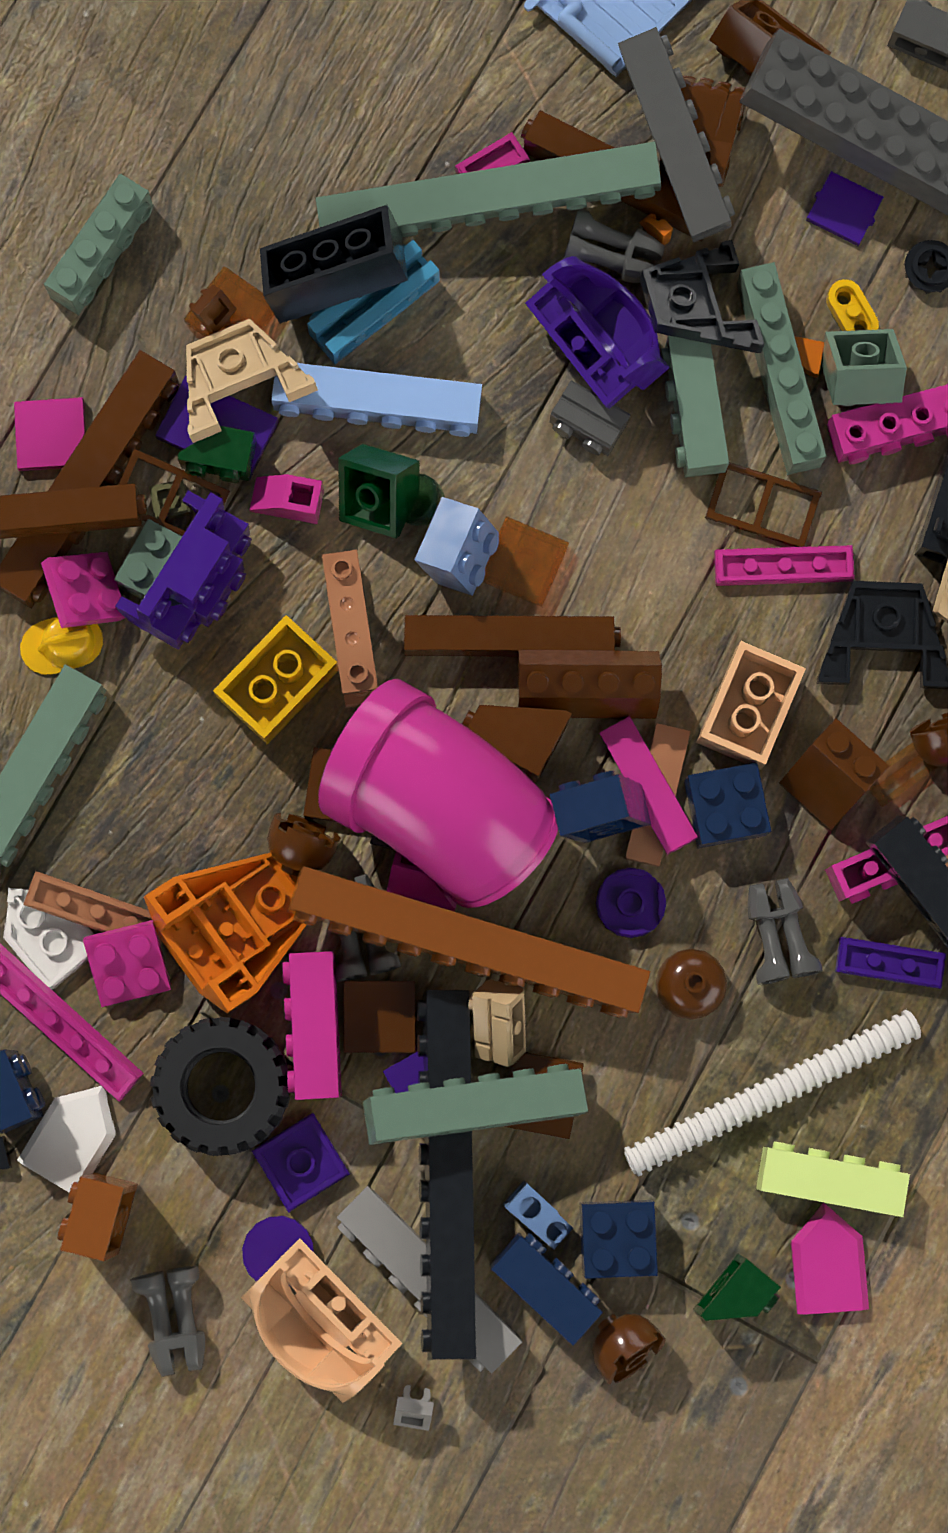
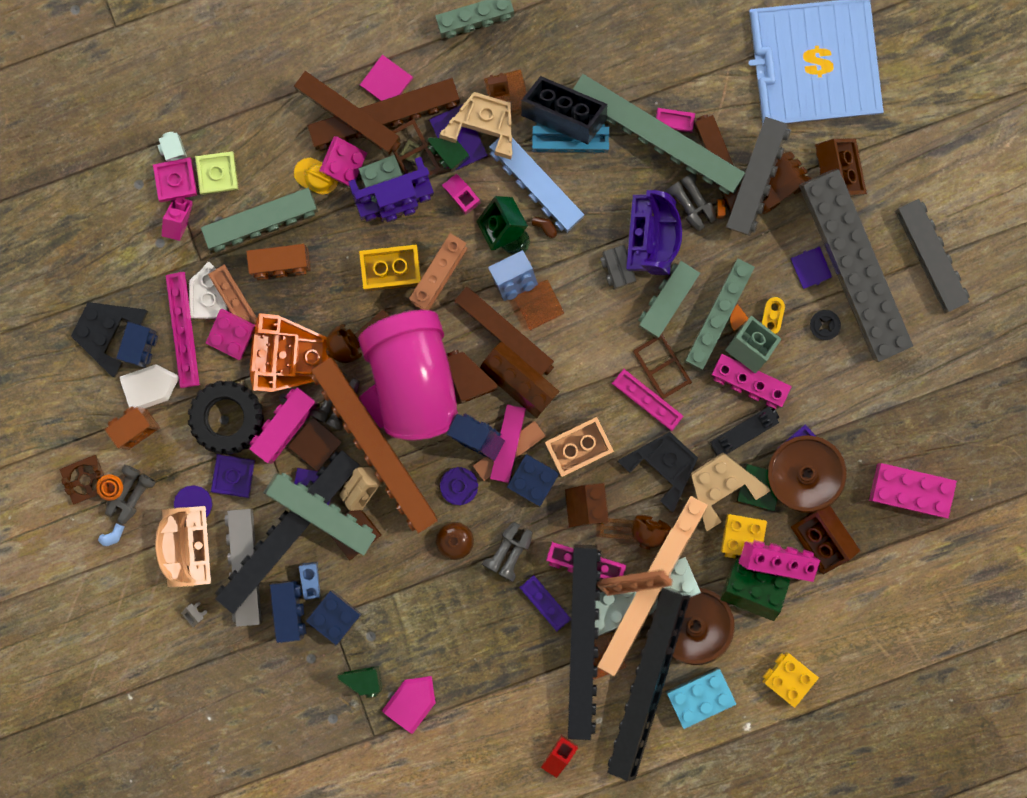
camera: 50 degrees right, 5 degrees up
reddish brown cylinder [592,1314,666,1385] -> none
white piece [624,1010,921,1177] -> none
black wing [640,240,764,353] -> none
yellowish green brick [756,1141,910,1217] -> none
none -> reddish brown piece [59,455,104,505]
none -> orange cone [96,474,123,501]
none -> light blue arm [98,523,125,546]
none -> dark orange brick [247,244,311,281]
none -> reddish brown arm [532,216,557,238]

